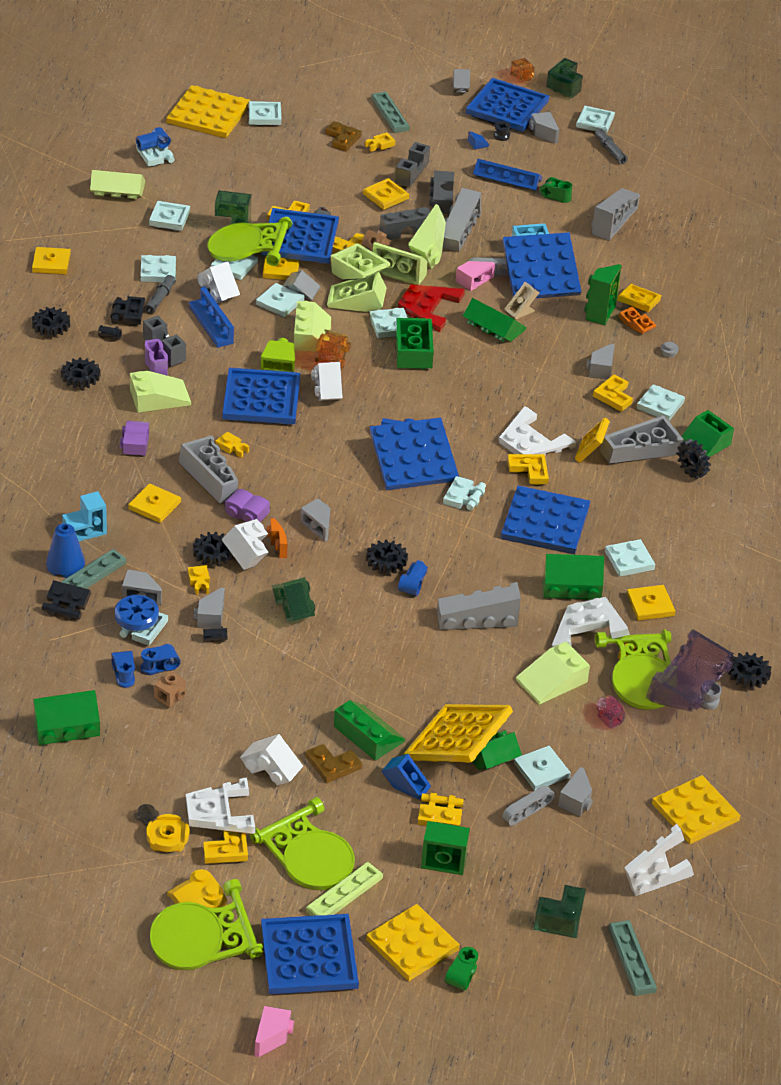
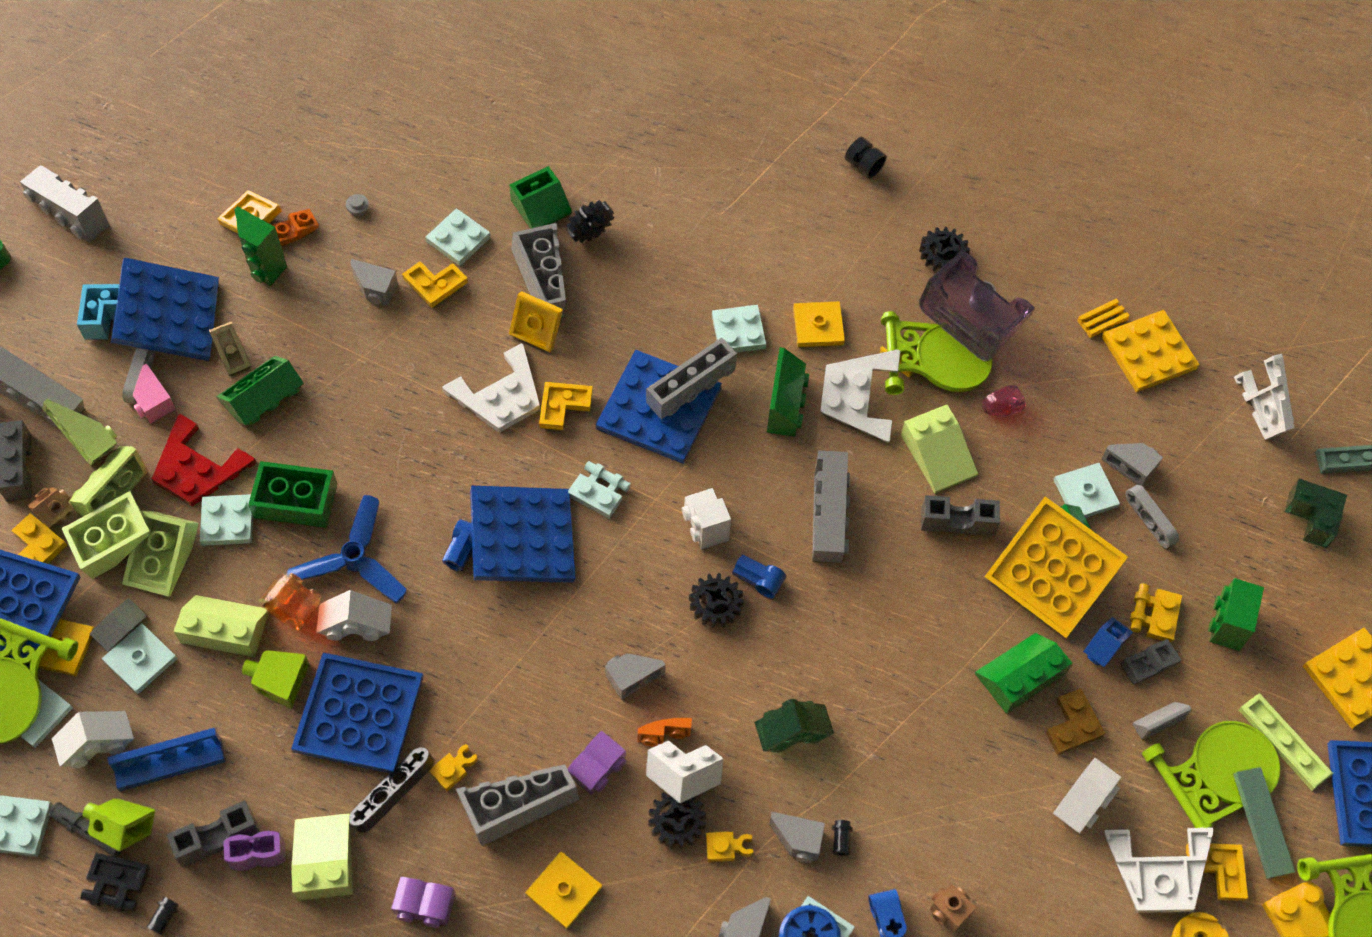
camera: 80 degrees left, 20 degrees up
none -> lime torso [83,798,155,851]
none -> blue piece [287,495,407,603]
none -> black beam [349,747,434,833]
none -> light grey brick [646,337,737,419]
none -> white brick [682,488,731,550]
none -> dark grey arch [921,495,1000,536]
none -> yellow tile [1077,298,1130,338]
none -> dark grey slope [1120,639,1182,685]
none -> light grey slope [1132,702,1192,739]
none -> sand green tile [1233,767,1295,879]

